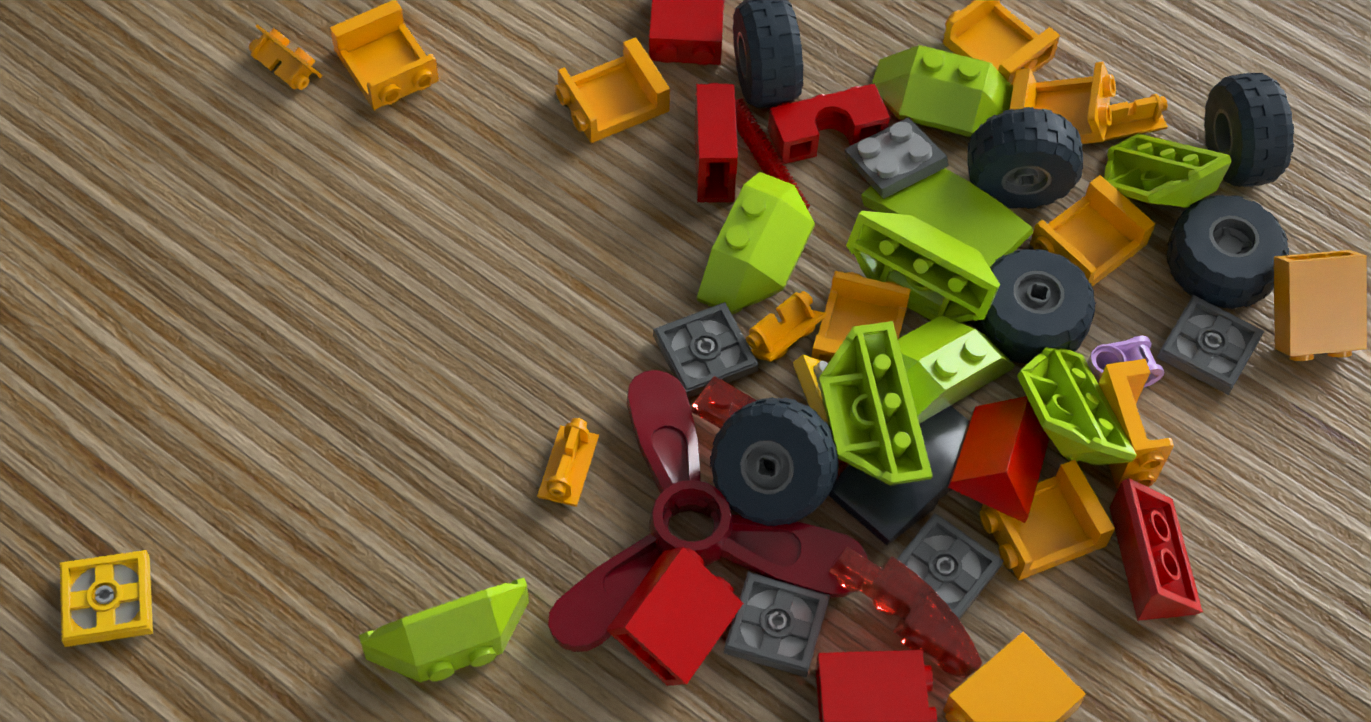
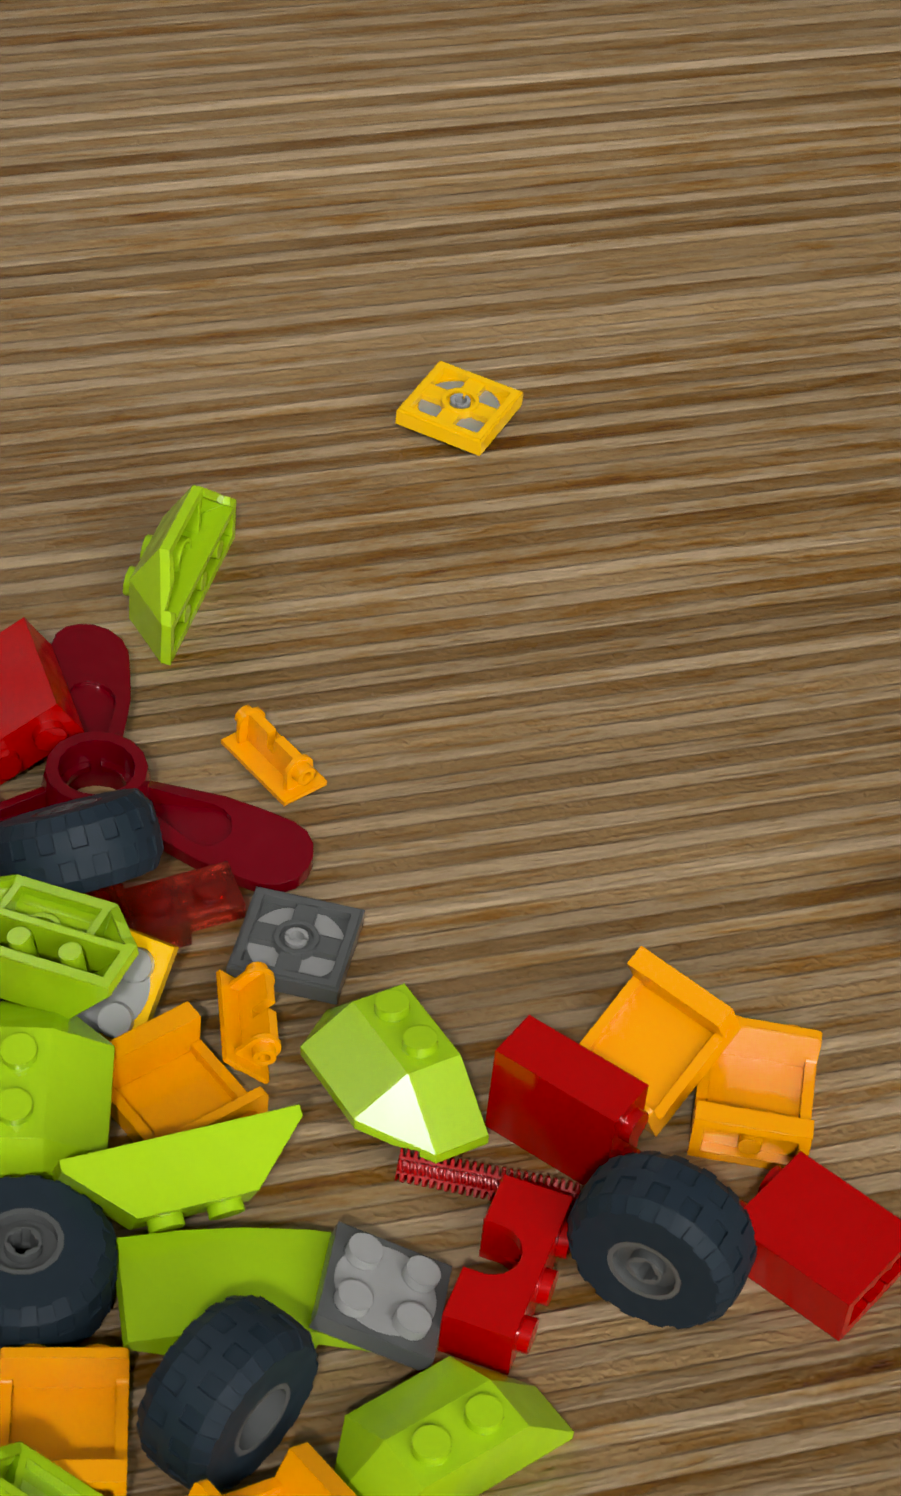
camera: 125 degrees right, 15 degrees down
none -> light orange panel [579,946,741,1137]

